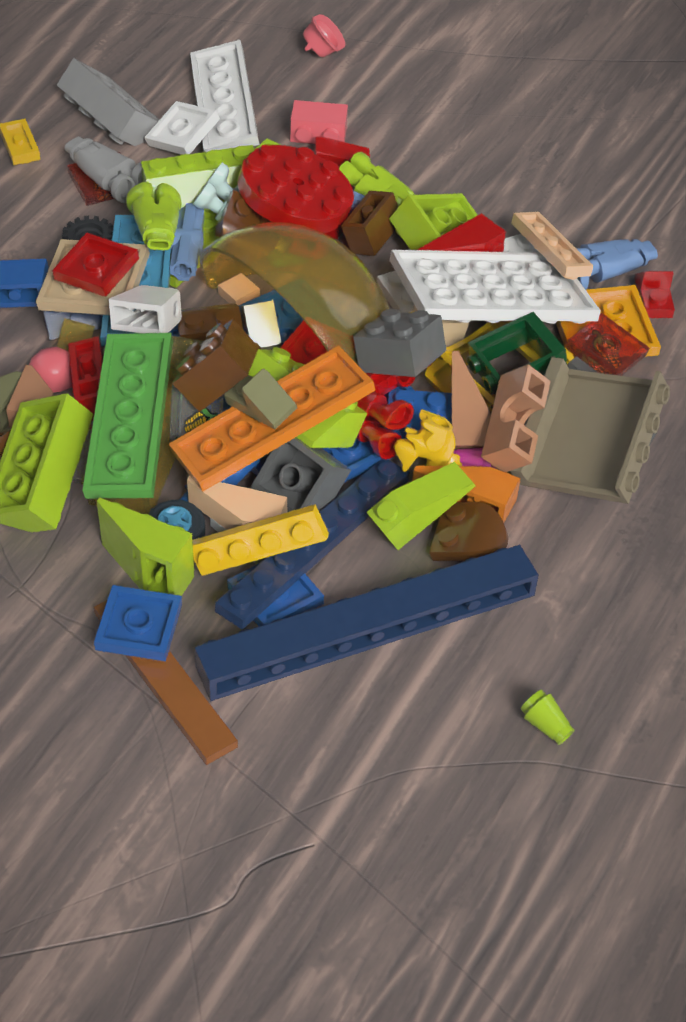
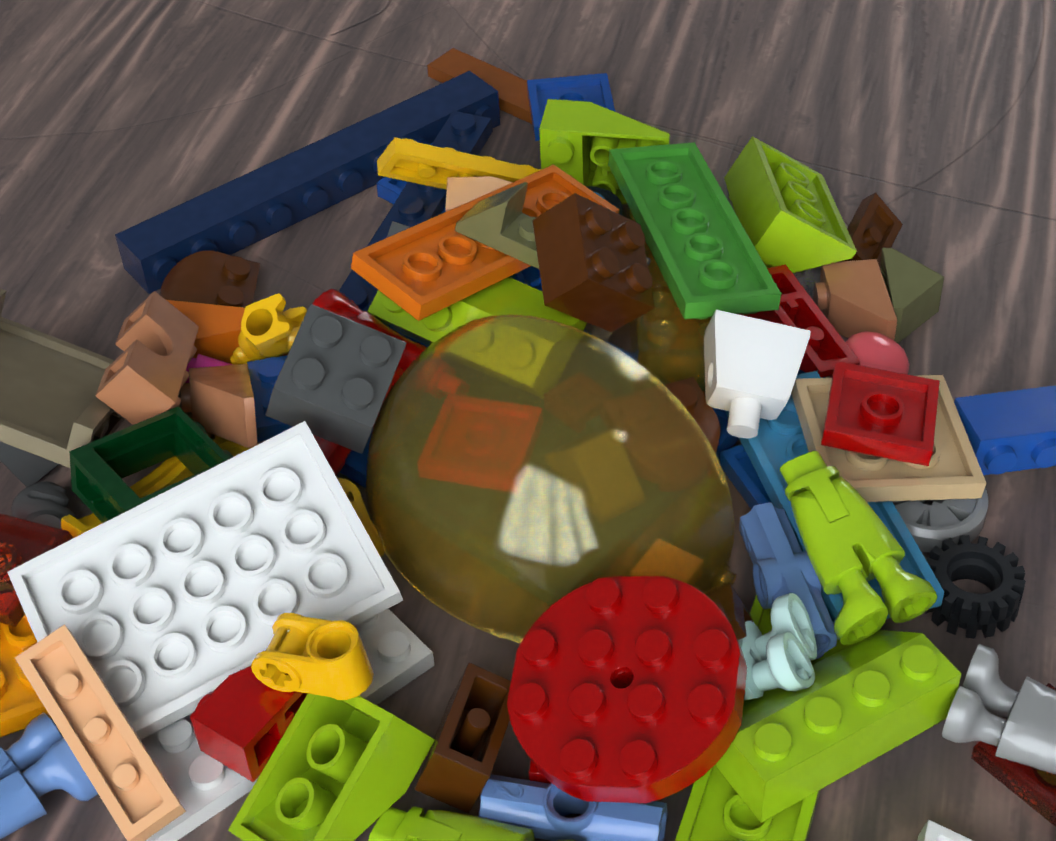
camera: 170 degrees right, 5 degrees down
lime slope [367,462,476,550] -> none
lime cone [521,690,575,745] -> none
none -> yellow piece [251,613,374,700]

